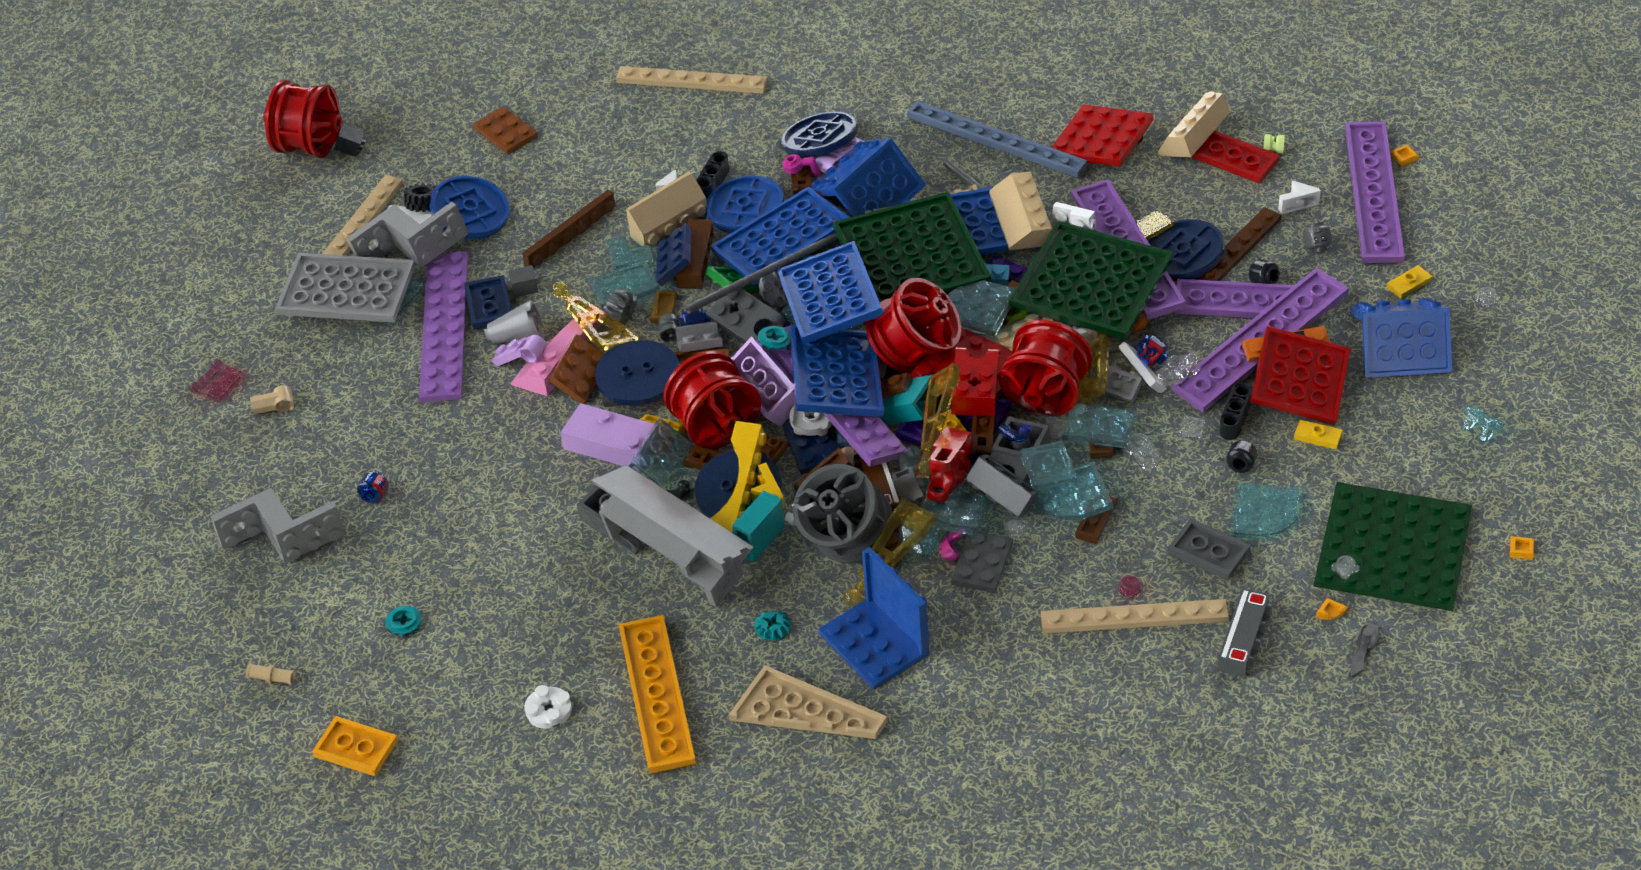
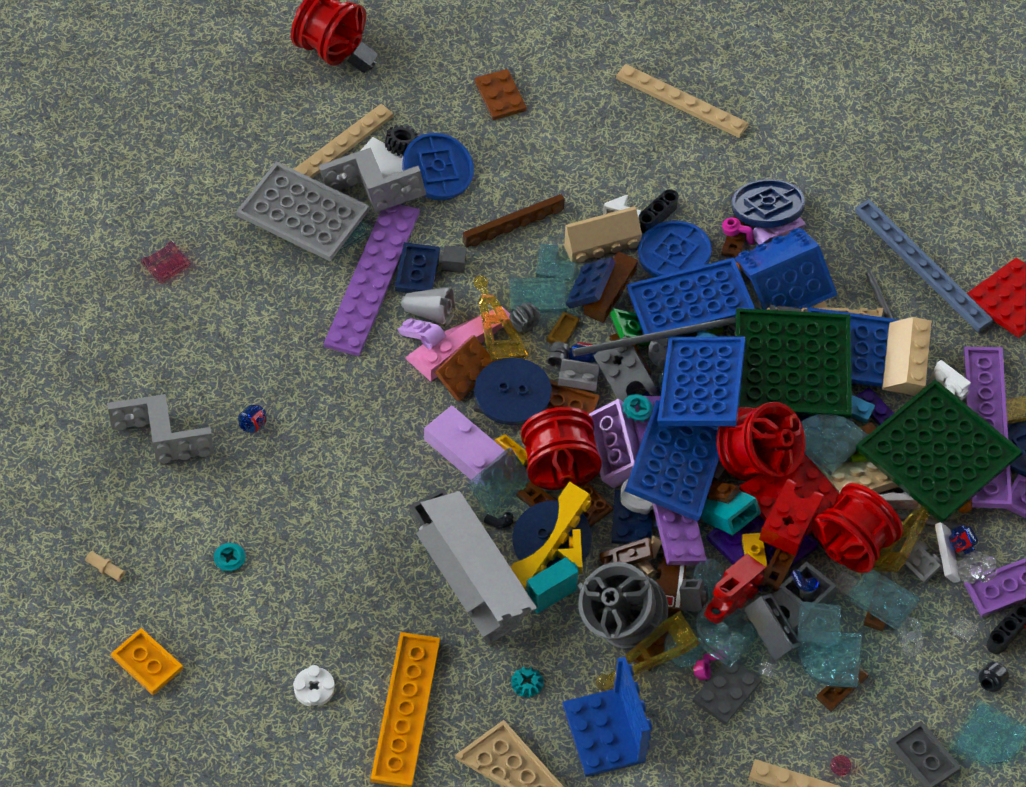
camera: 15 degrees right, 10 degrees up
tan piece [250,385,294,415] -> none
clear yellow plate [916,364,960,478] -> none

